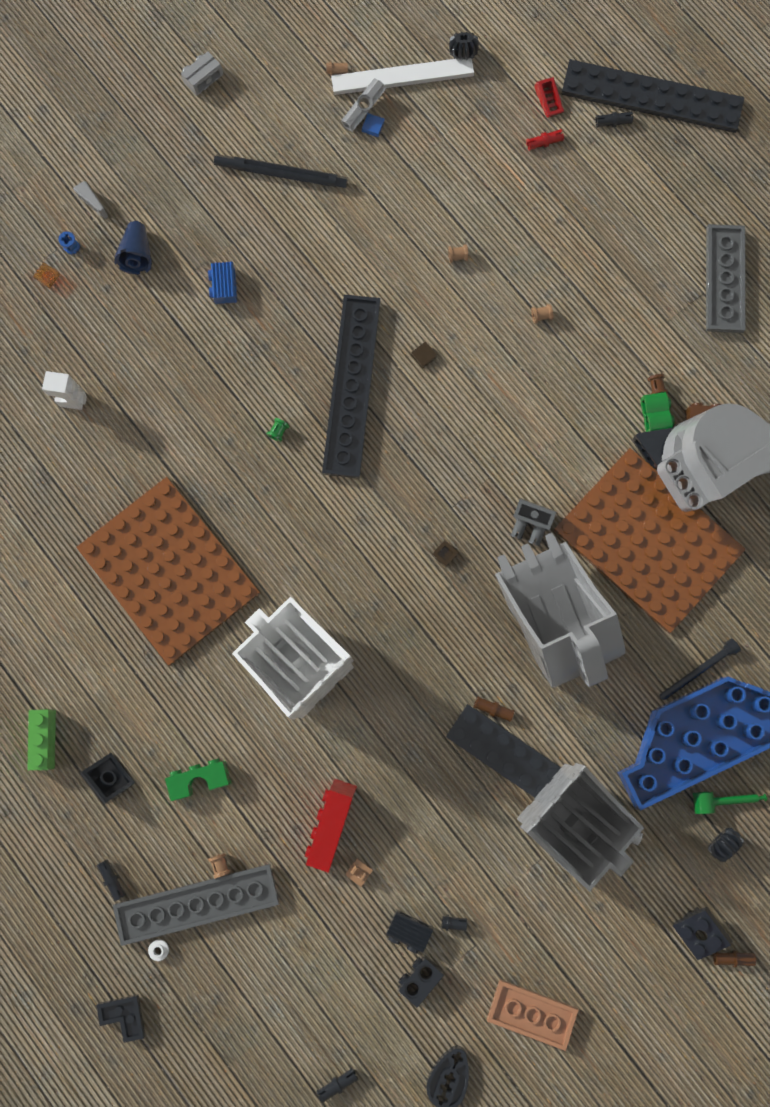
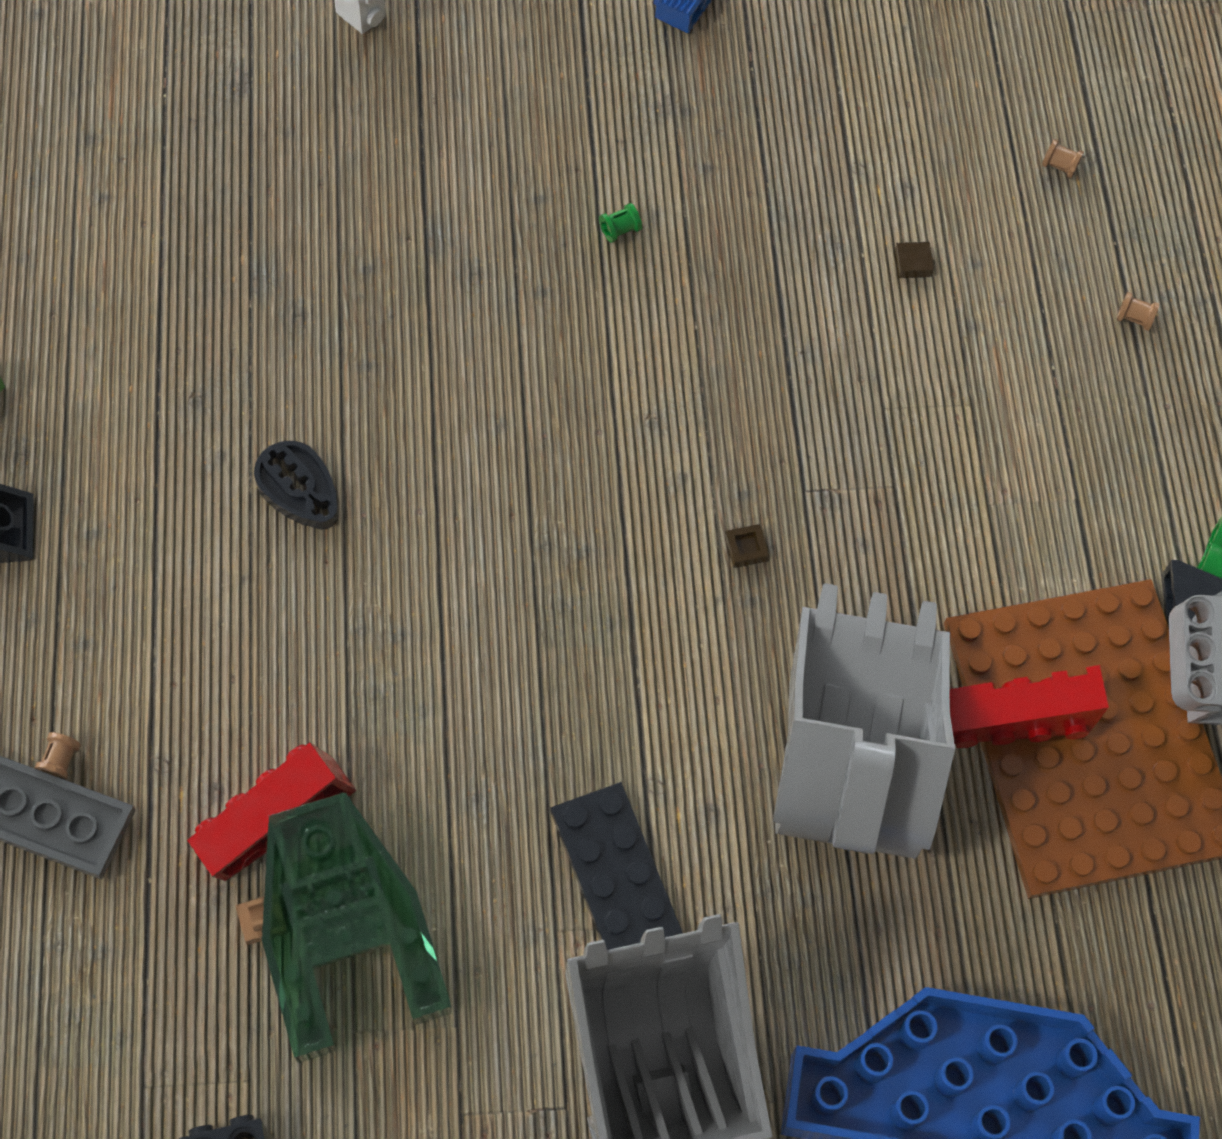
camera: 25 degrees right, 15 degrees down
dark orange plate [76,477,260,666] -> none
green arch [165,758,232,802] -> none
white piece [232,597,354,720] -> none
black plate [322,294,381,479] -> none
black brick [386,909,433,954] -> none
black pin [441,914,467,932] -> none
reddish brown pin [473,696,515,722] -> none
dark grey brick [510,498,557,546] -> none
black piece [660,638,741,700] -> none
none -> black piece [254,441,339,530]
none -> clear green wedge [262,793,452,1063]
none -> red wedge [949,665,1109,748]

